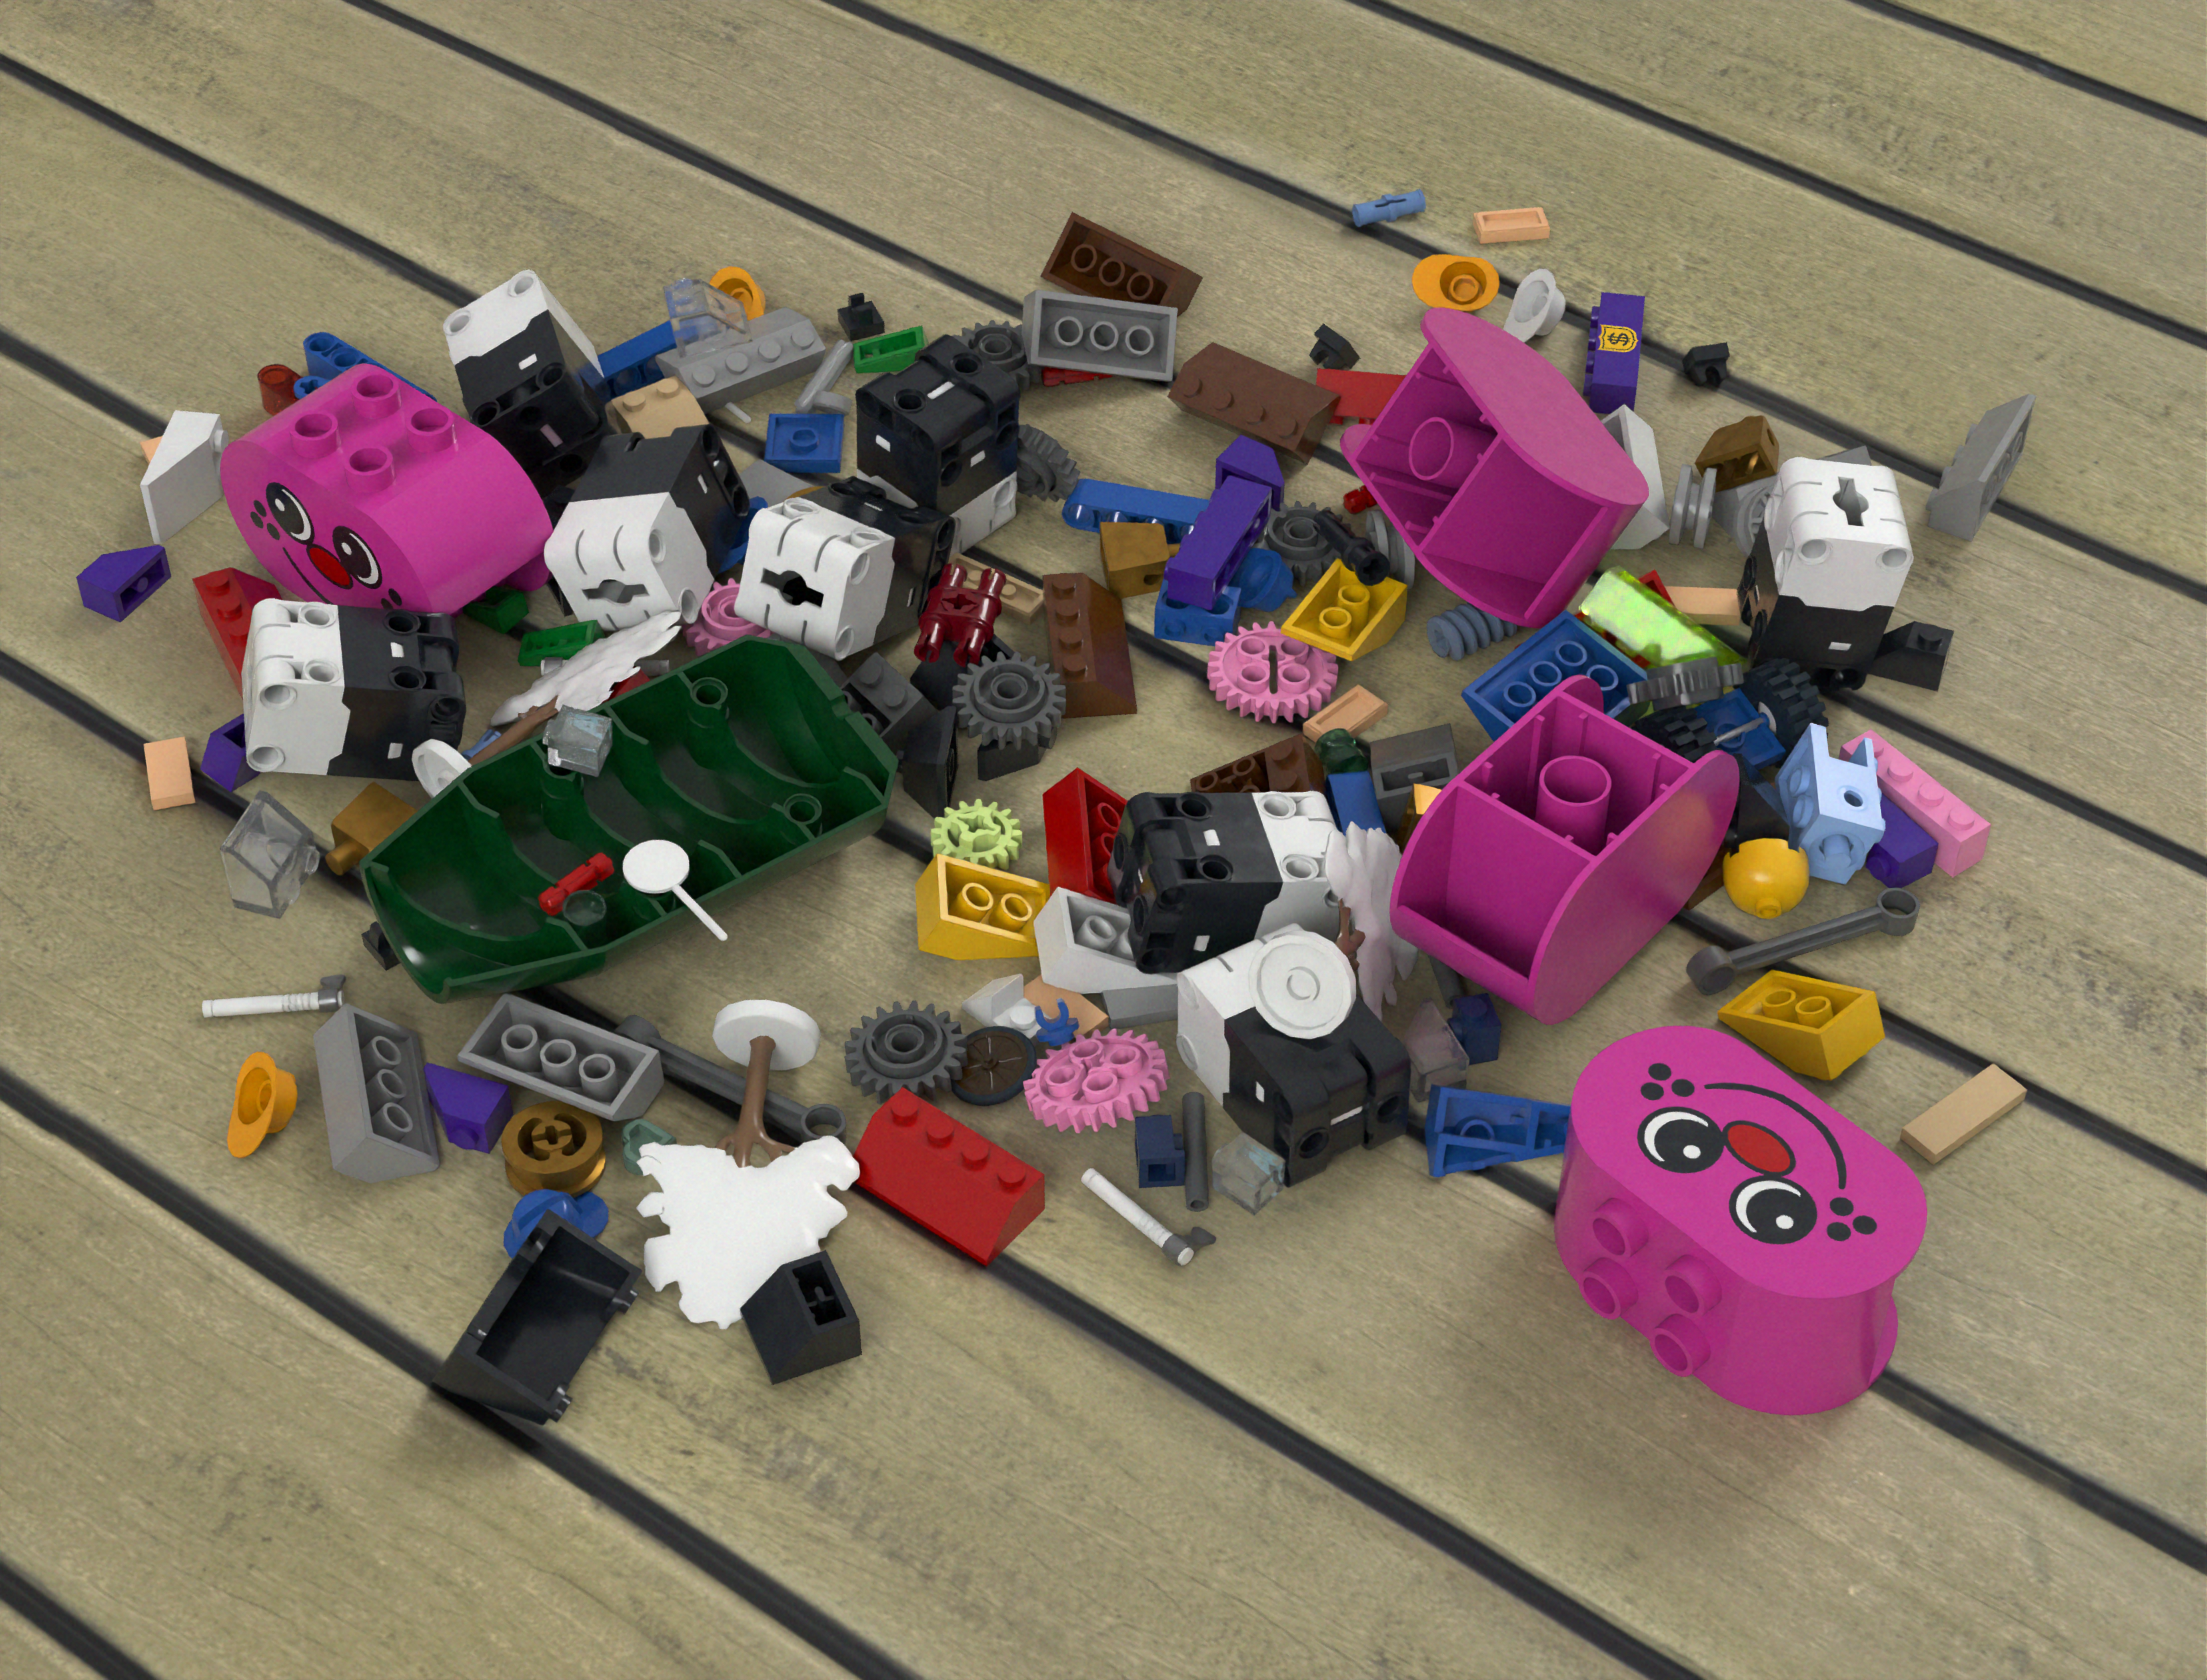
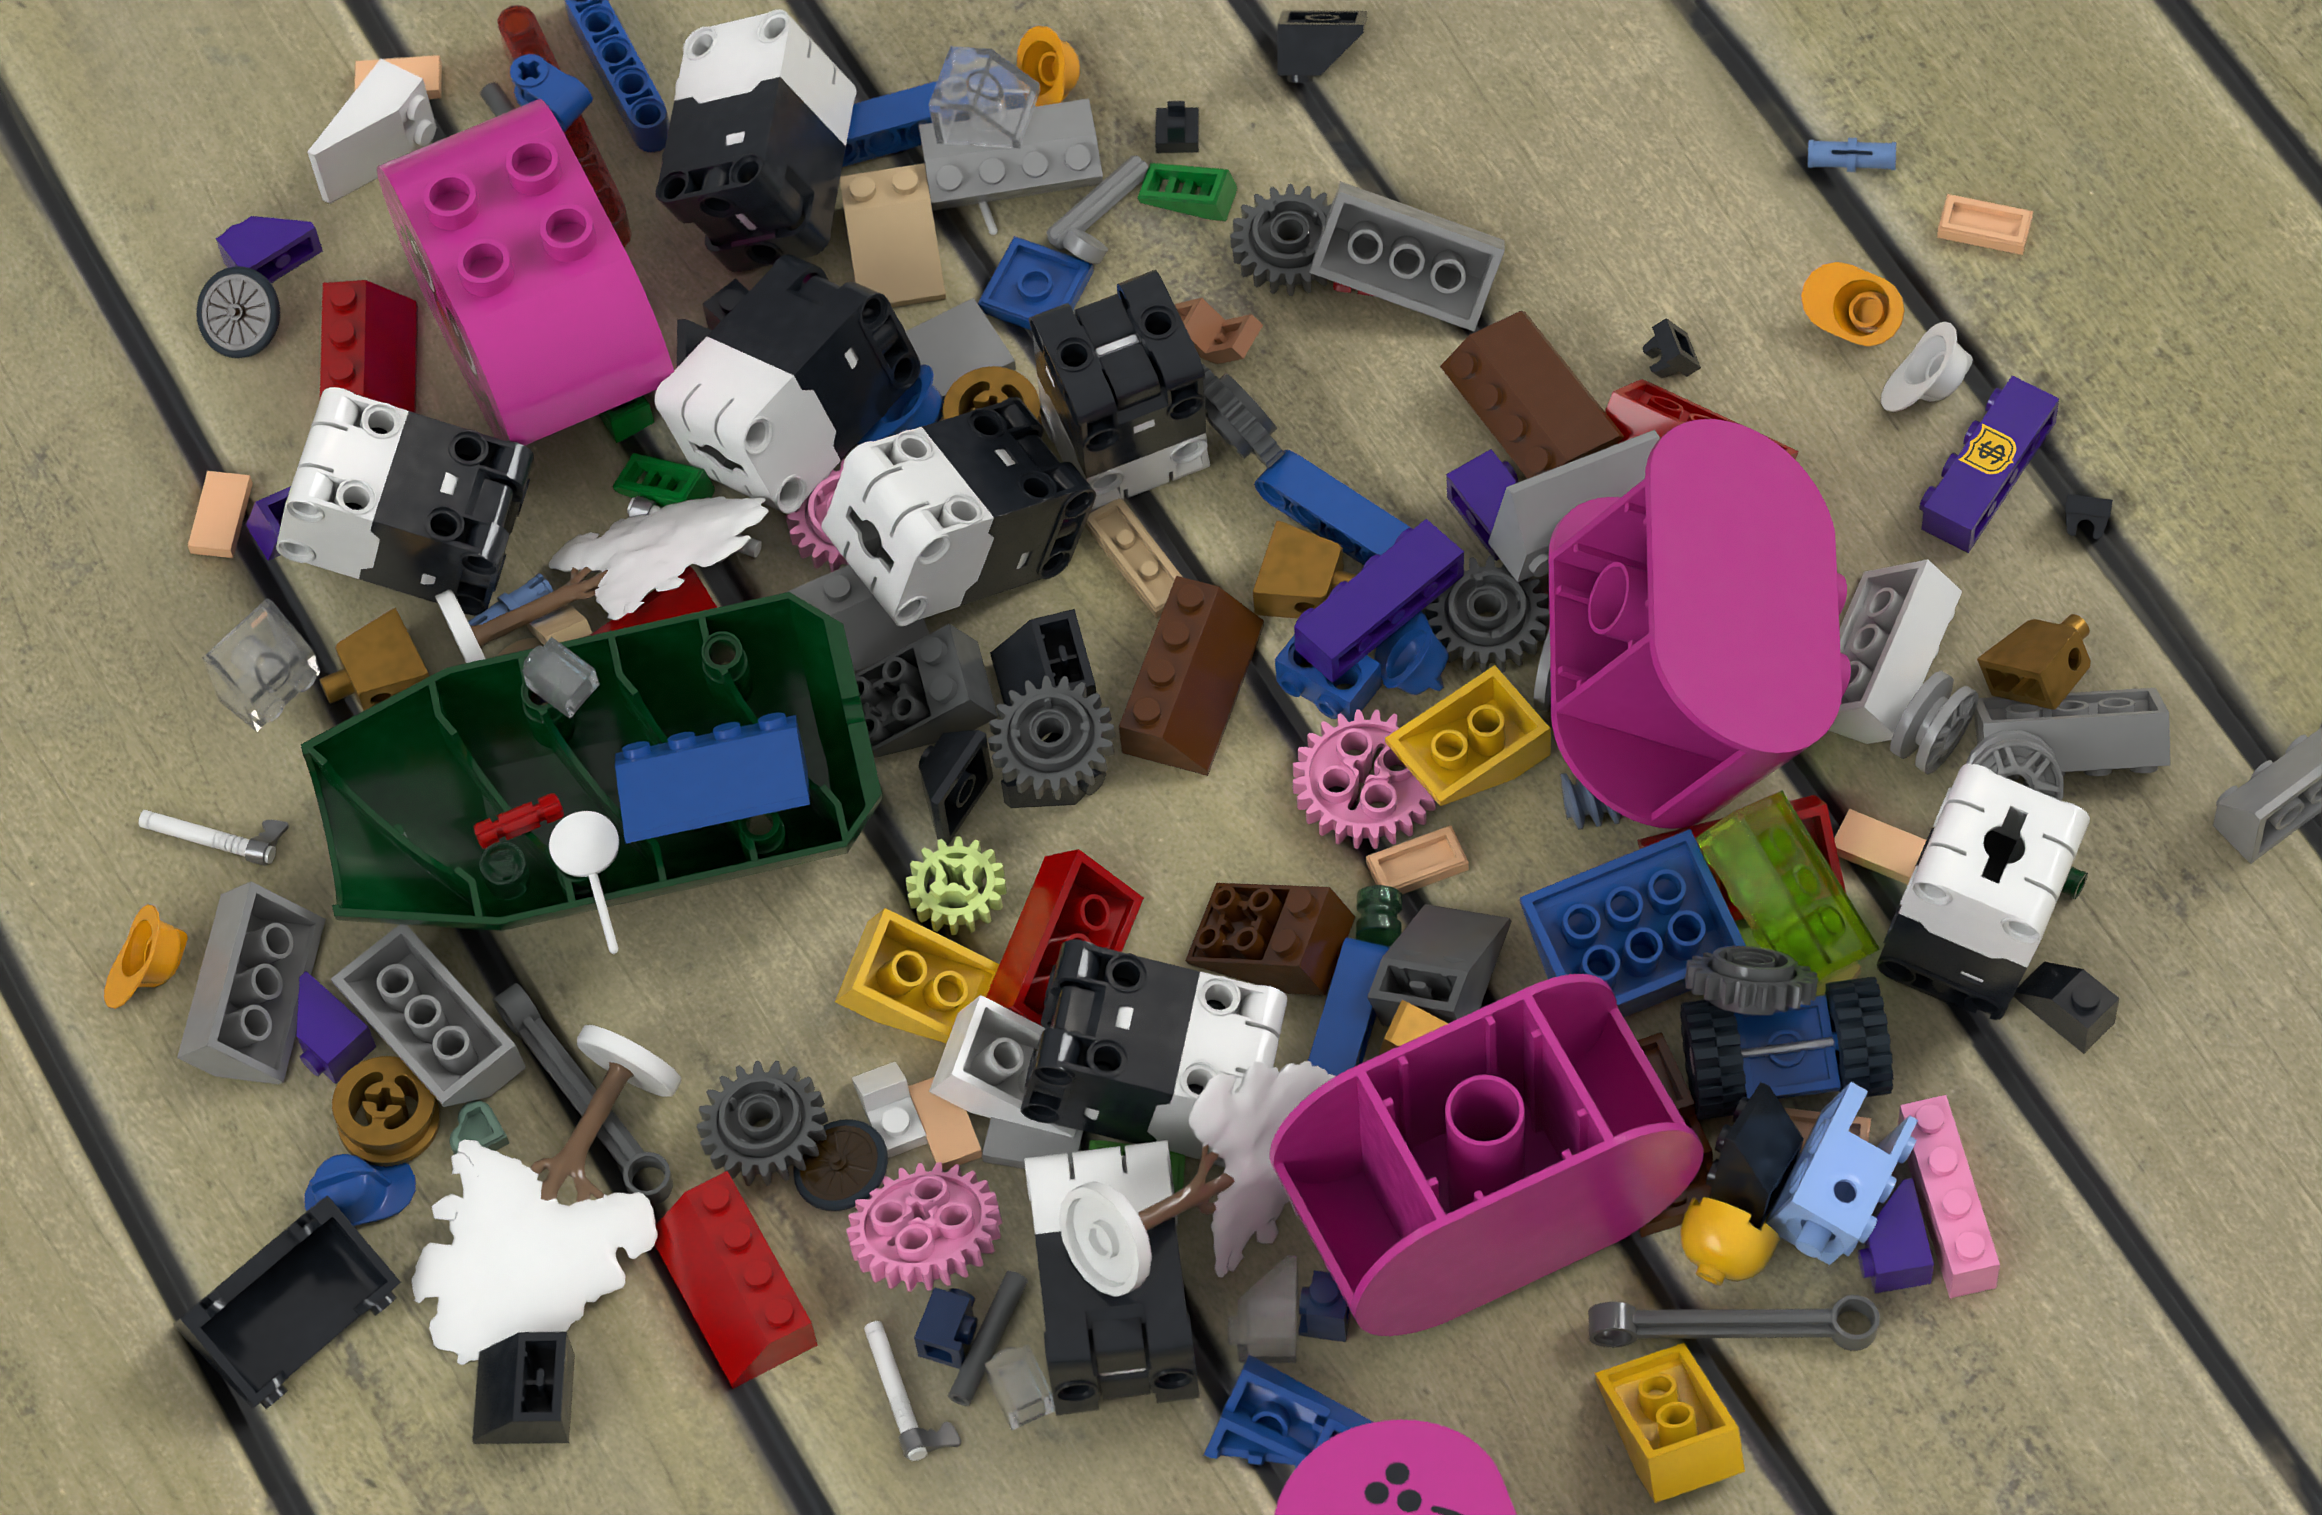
camera: 30 degrees right, 15 degrees up
dark red pin [913,563,1007,667] -> none
blue plate [1034,998,1080,1046] -> none
reddish brown slope [1040,212,1203,317] -> none
black pin [1313,510,1390,586] -> none
none -> wheel [196,266,280,358]
none -> blue slope [615,713,810,843]
none -> black slope [1277,10,1367,83]
none -> light grey slope [1488,430,1660,582]

